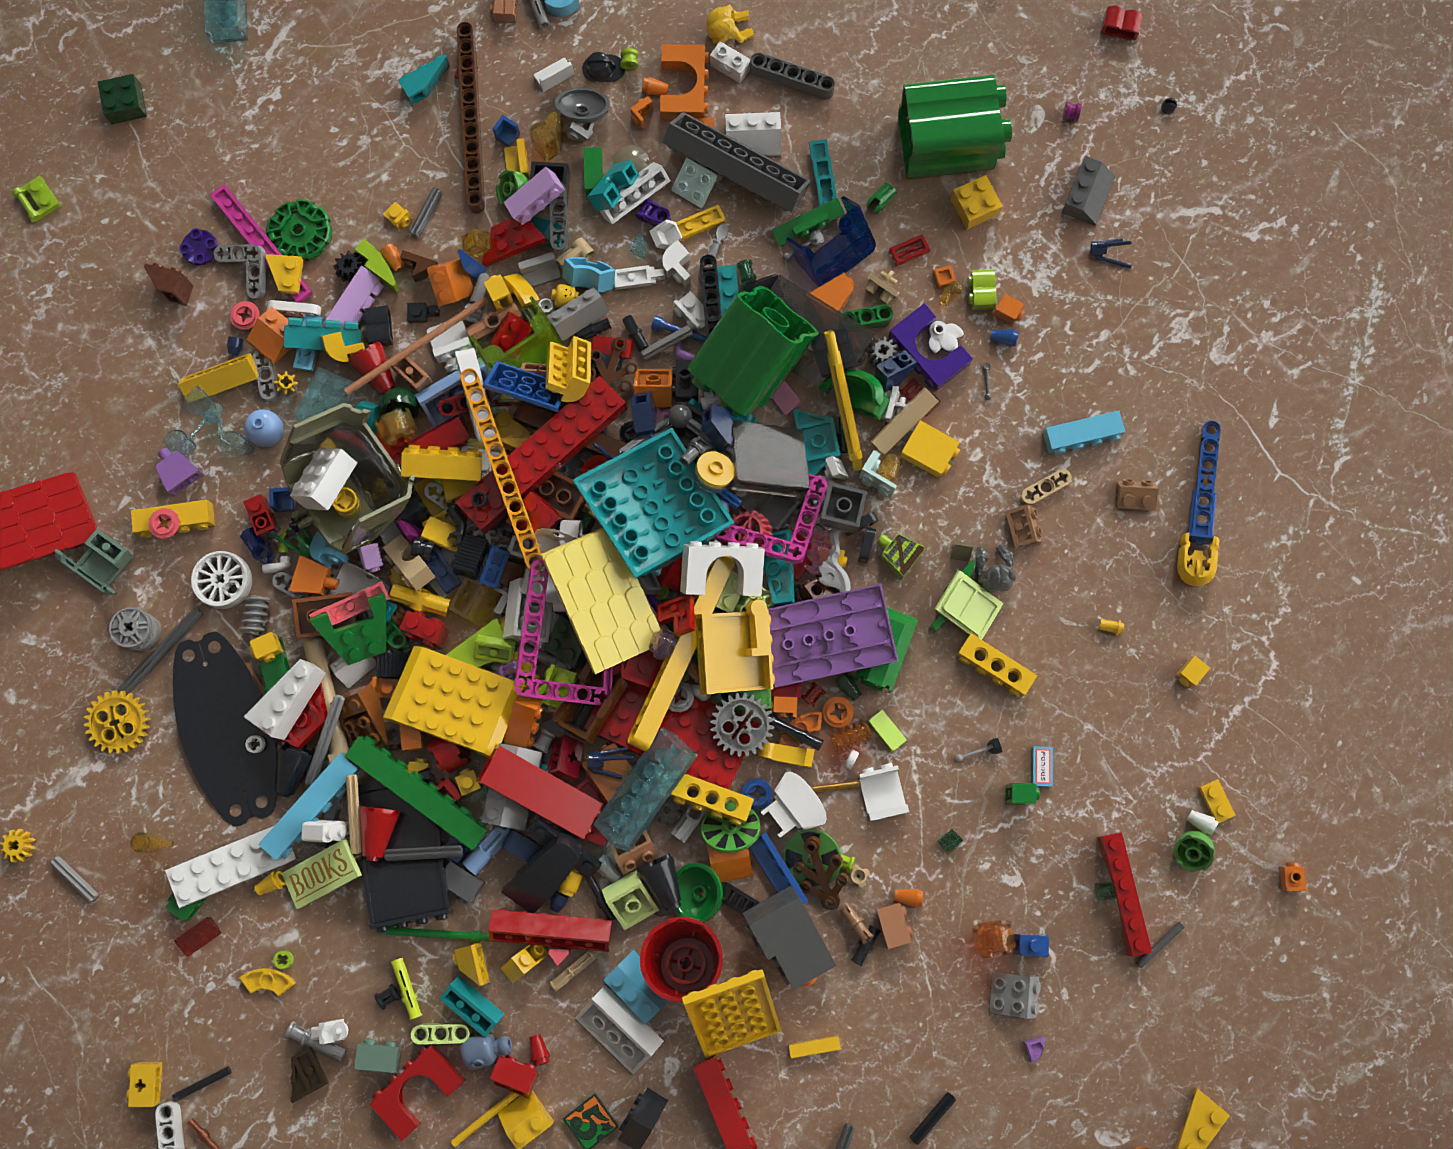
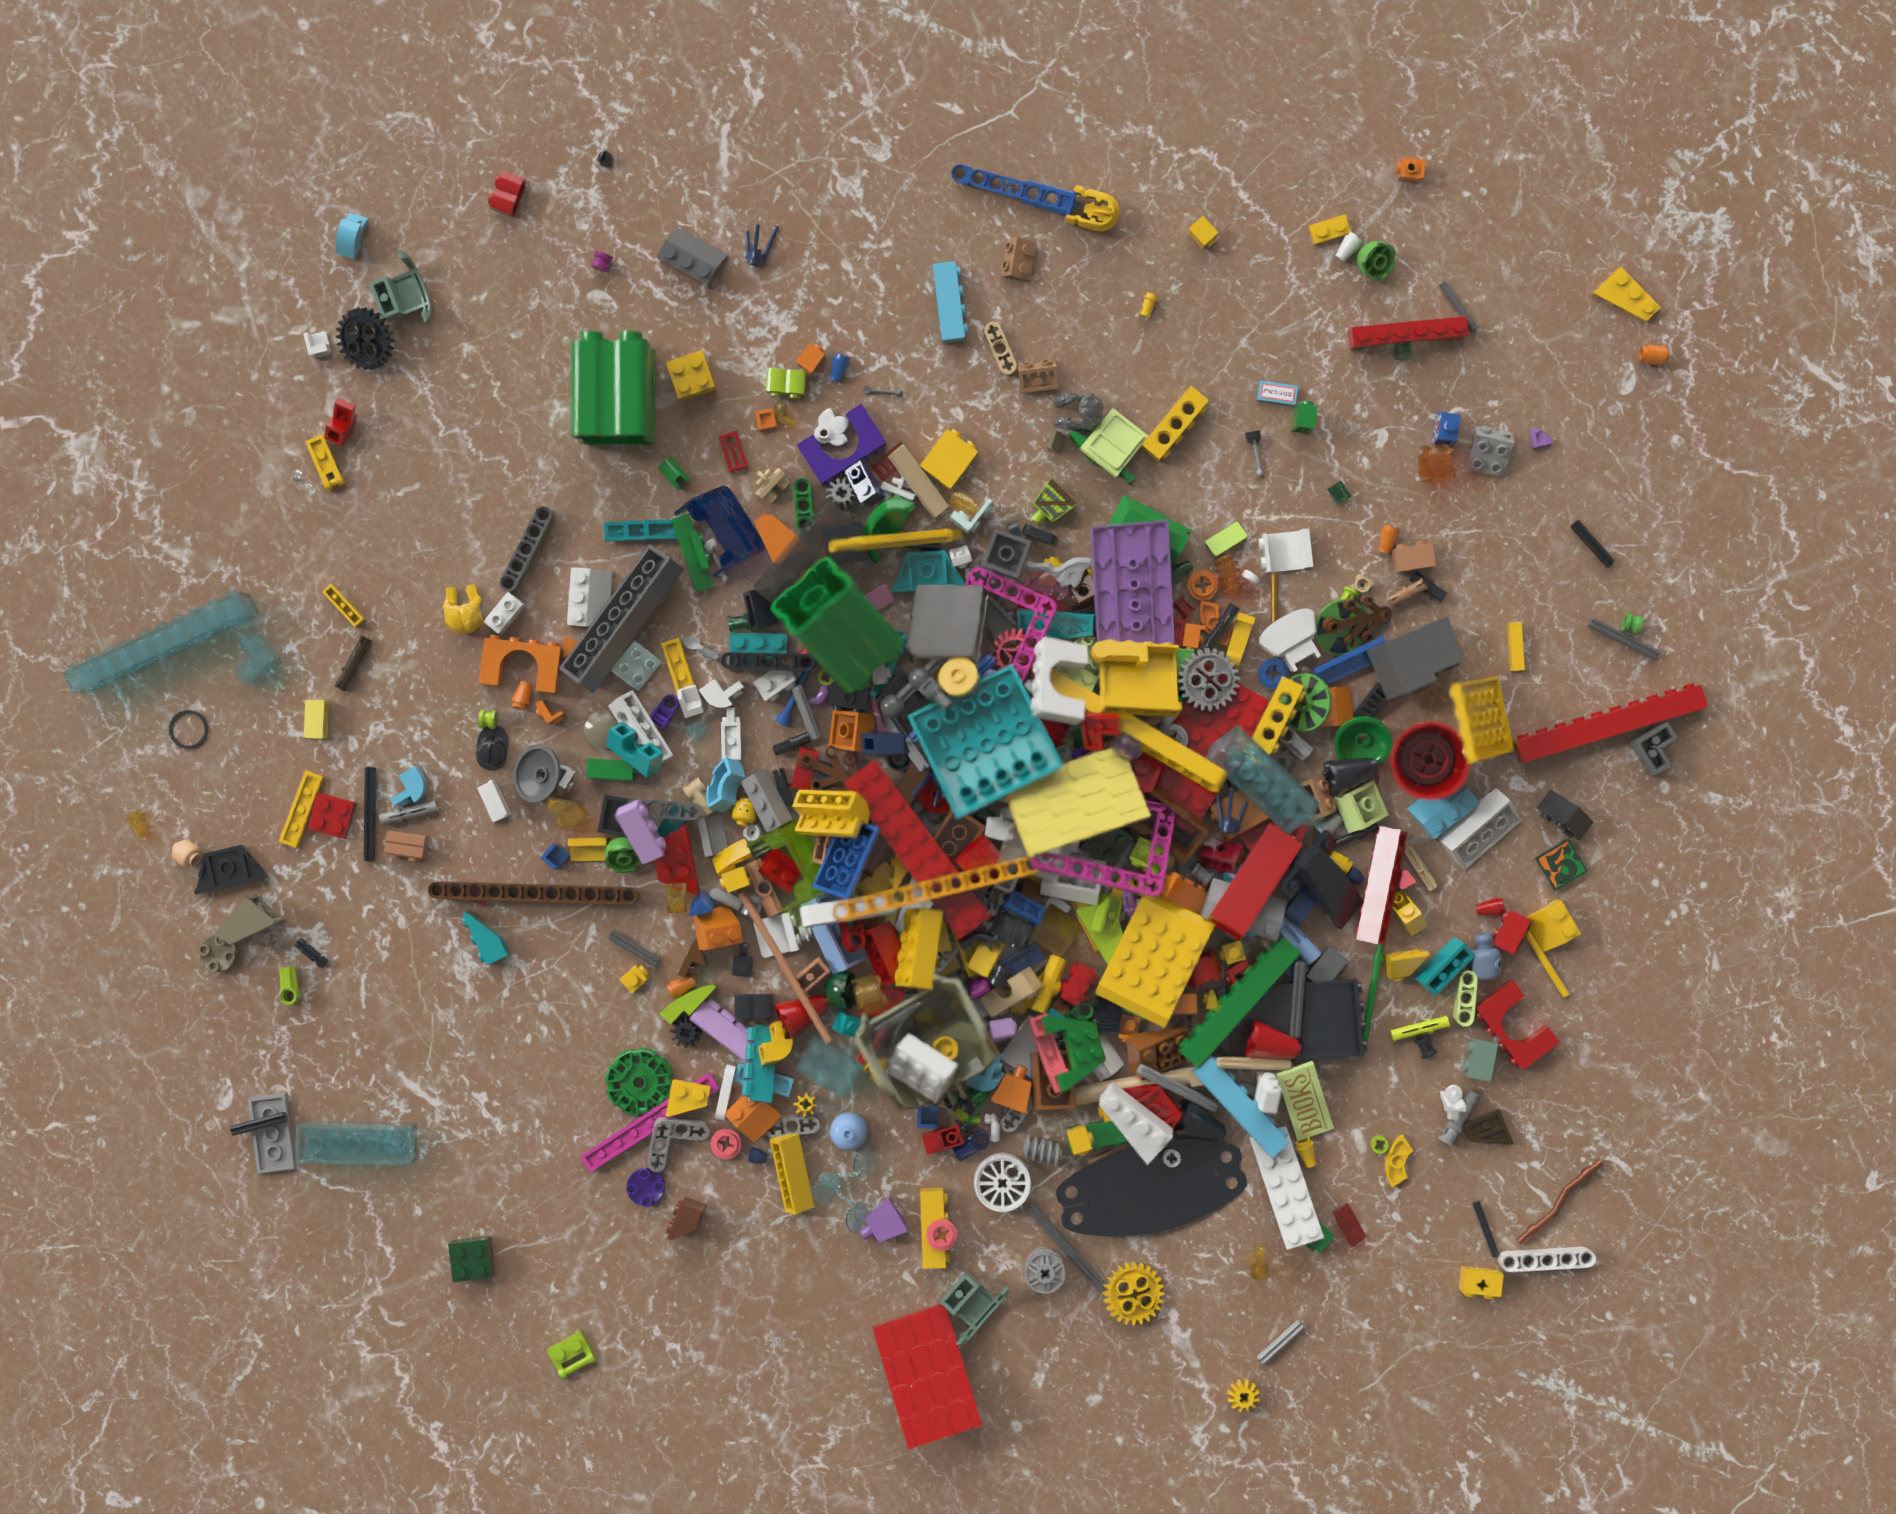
camera: 85 degrees left, 10 degrees up
black hinge [471,491,489,508] -> none
dark blue slope [702,404,733,452] -> none

